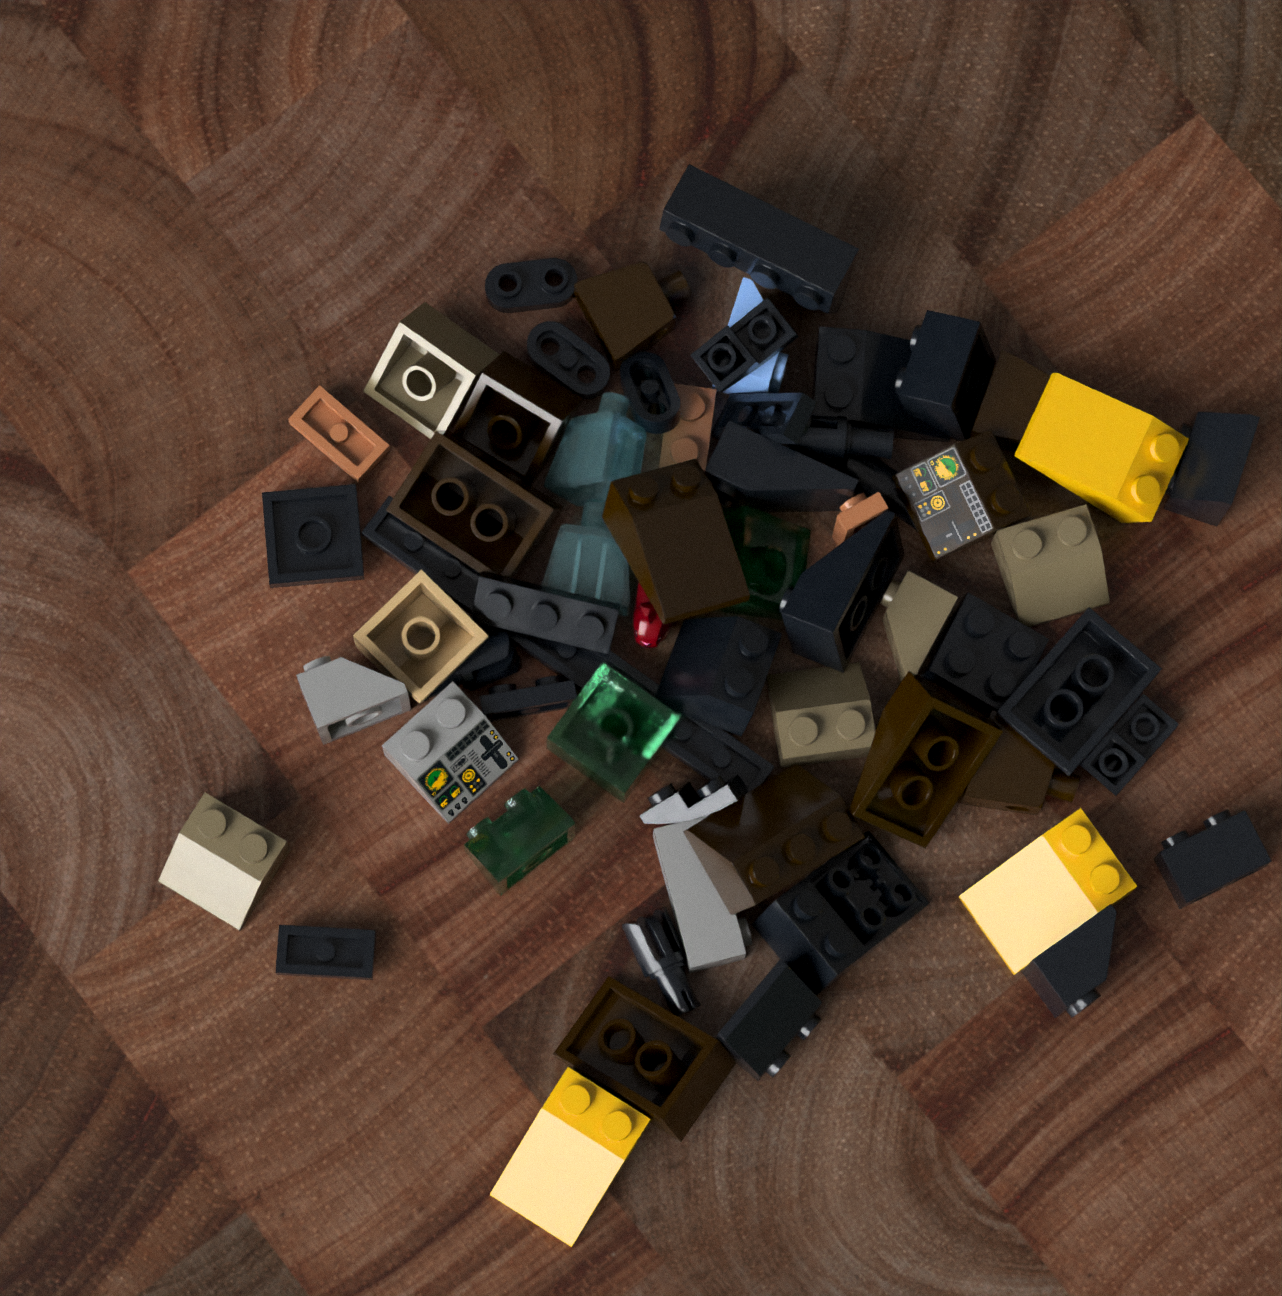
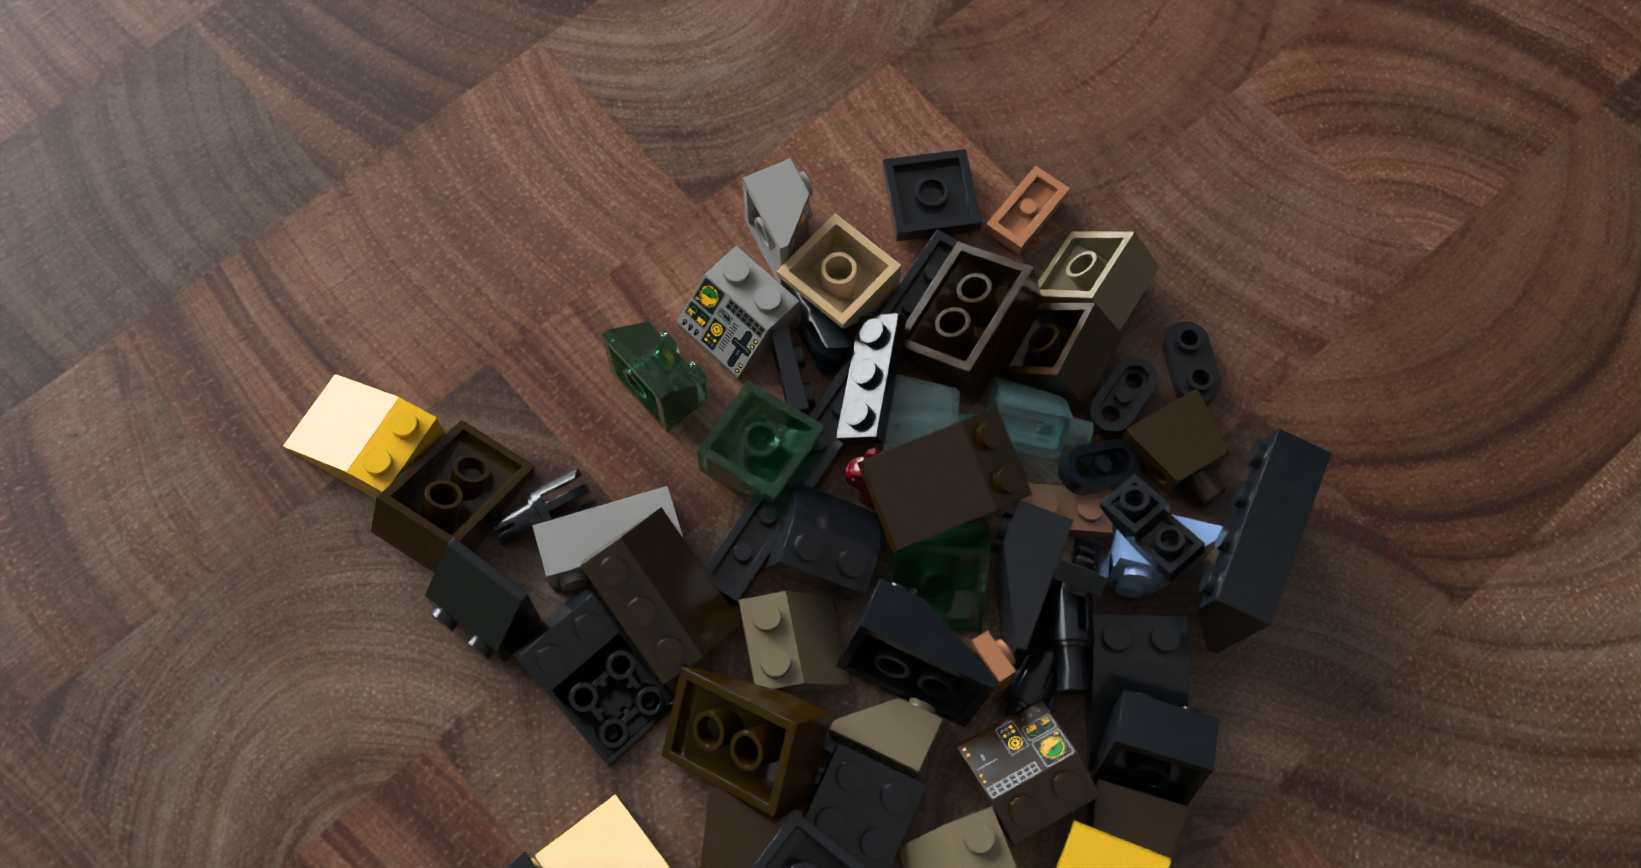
camera: 90 degrees right, 10 degrees down
dark tan slope [158,792,291,931] -> none
black plate [275,925,376,980] -> none
slope [639,774,748,824] -> none

